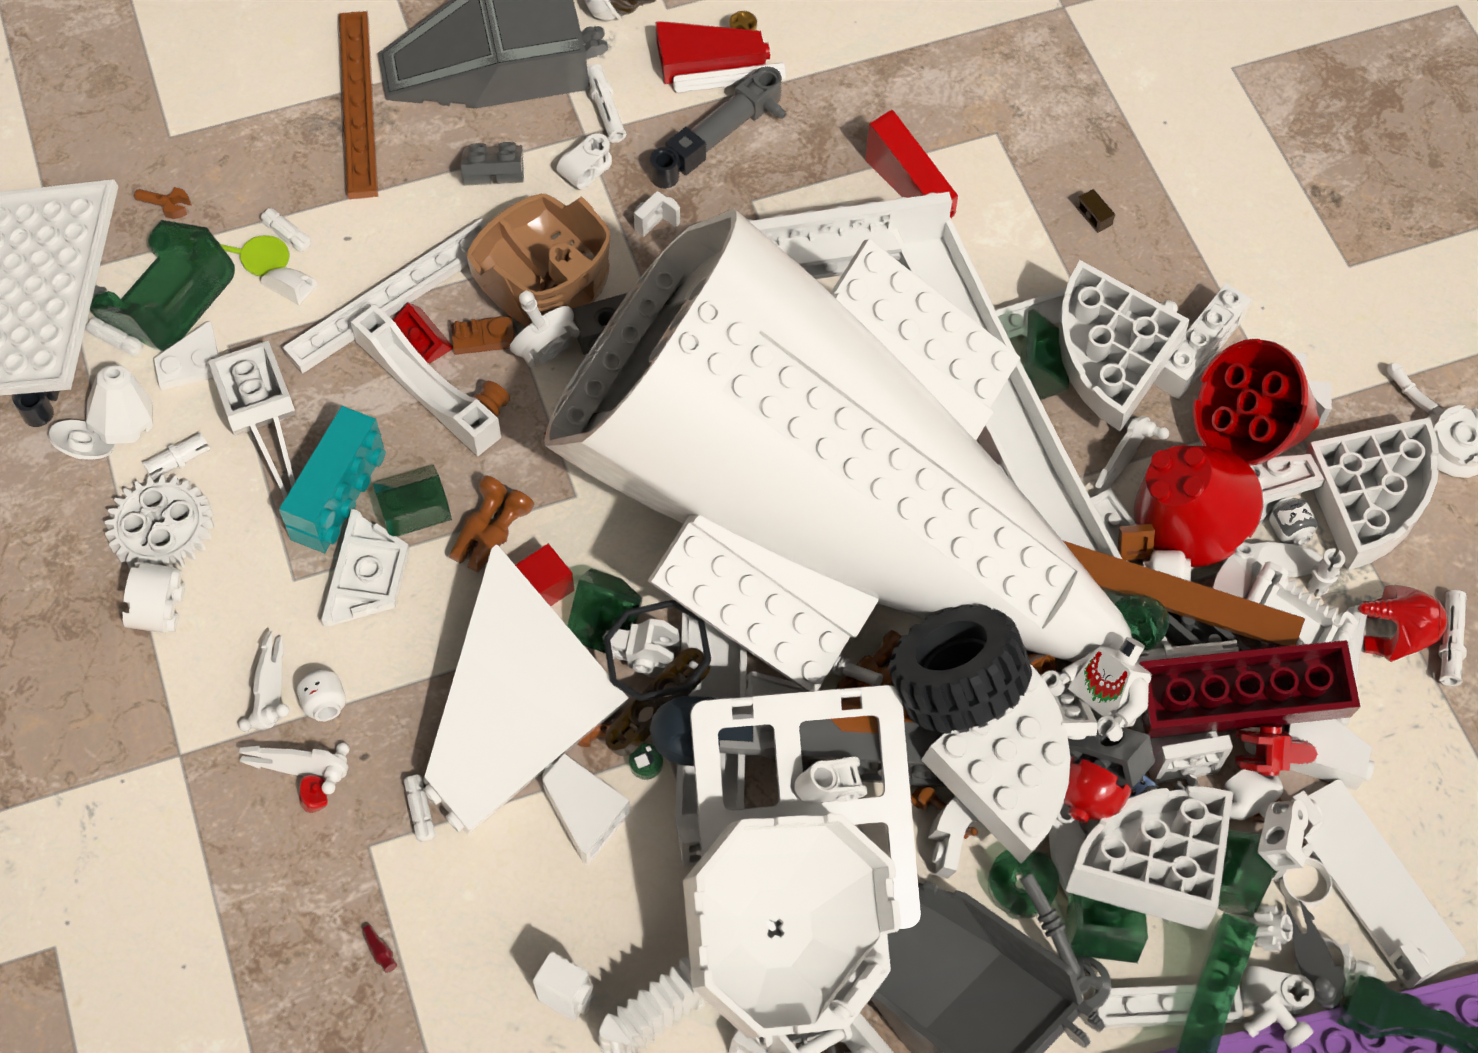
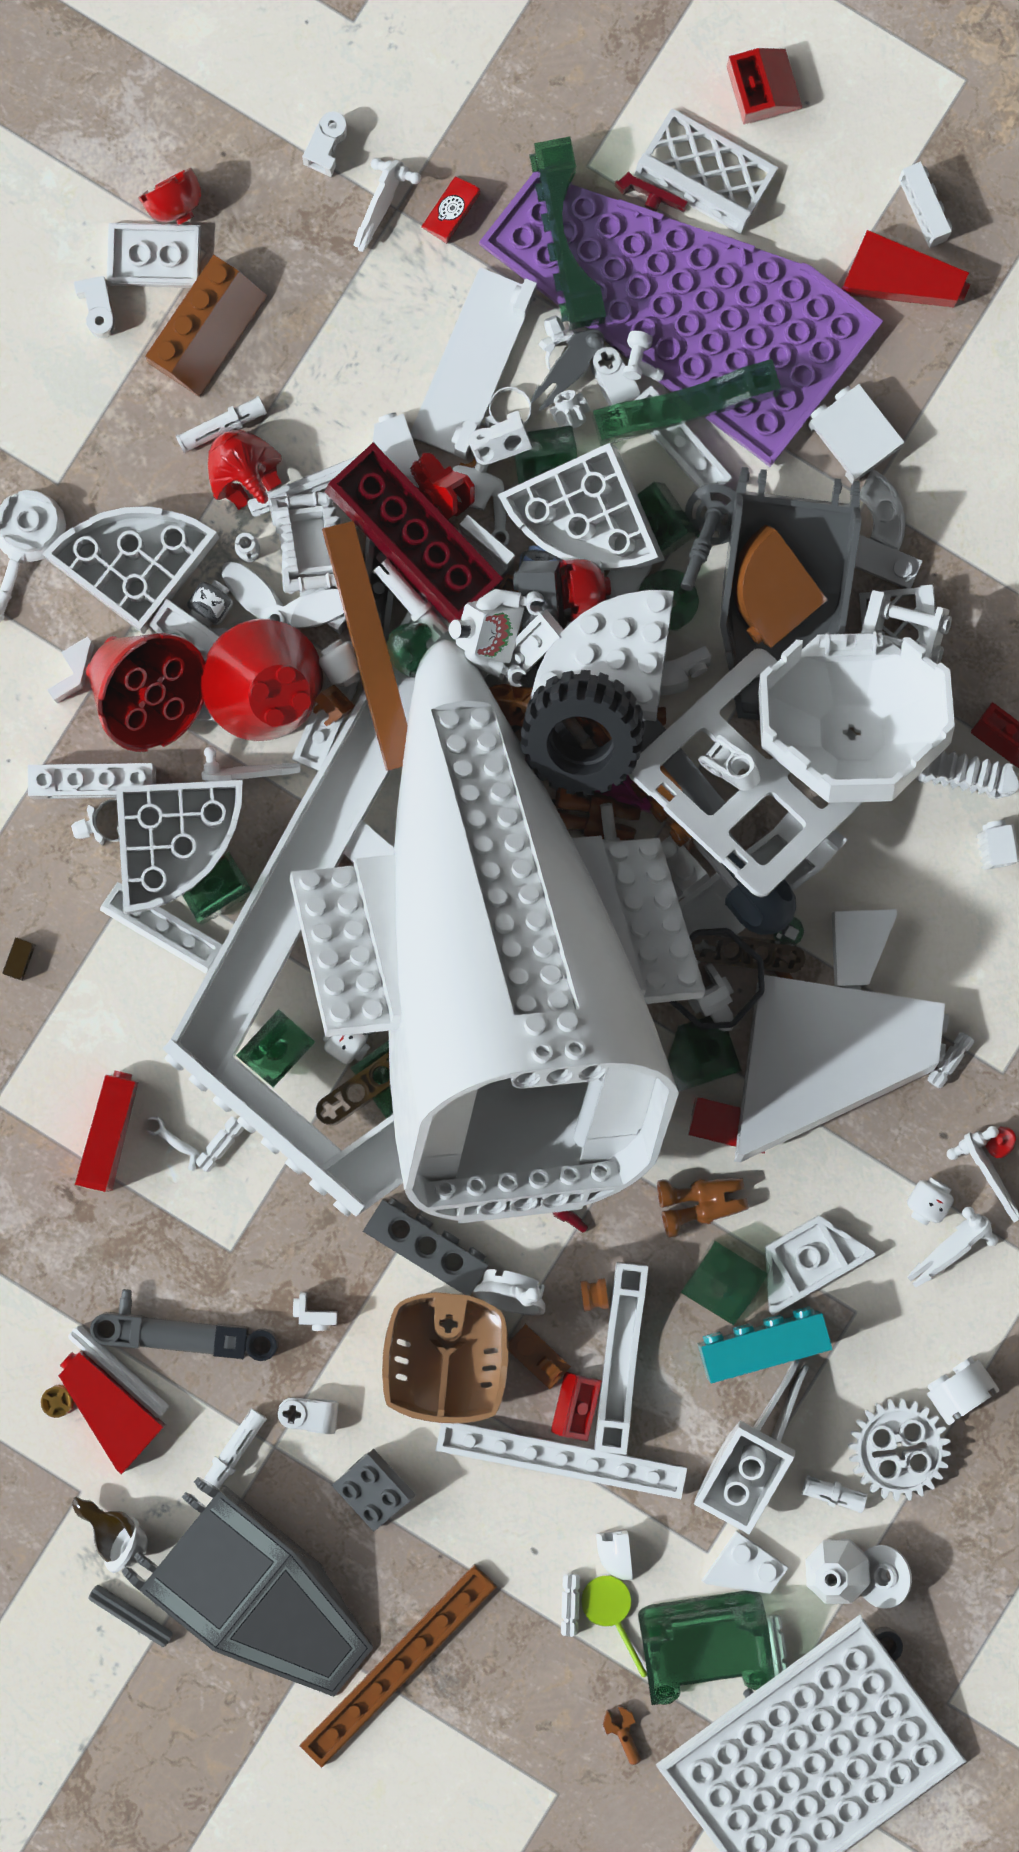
camera: 130 degrees left, 25 degrees up
none -> dark orange brick [732,525,827,648]

